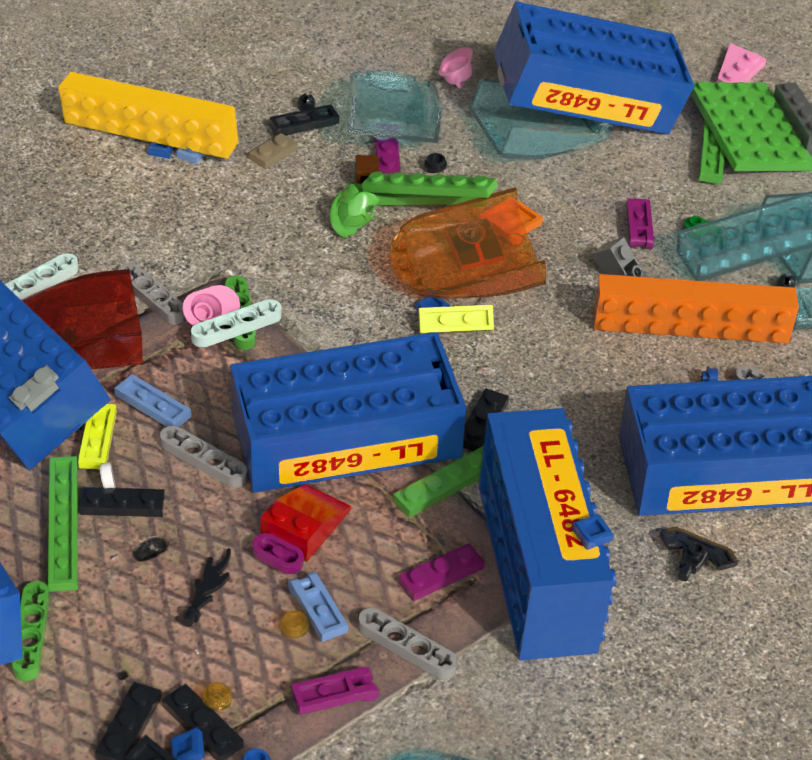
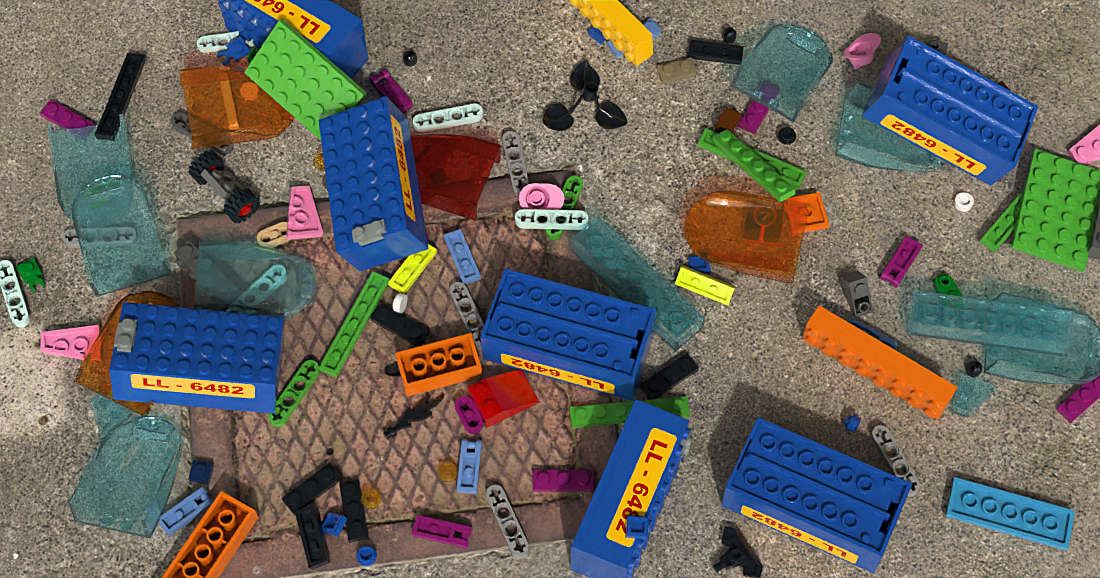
camera: 35 degrees right, 20 degrees up
bright green helmet [330,184,380,239] -> none
none -> orange brick [395,333,482,397]
none -> black plant [542,60,628,131]
none -> clear light blue brick [570,217,705,352]
none -> white tile [954,192,974,212]

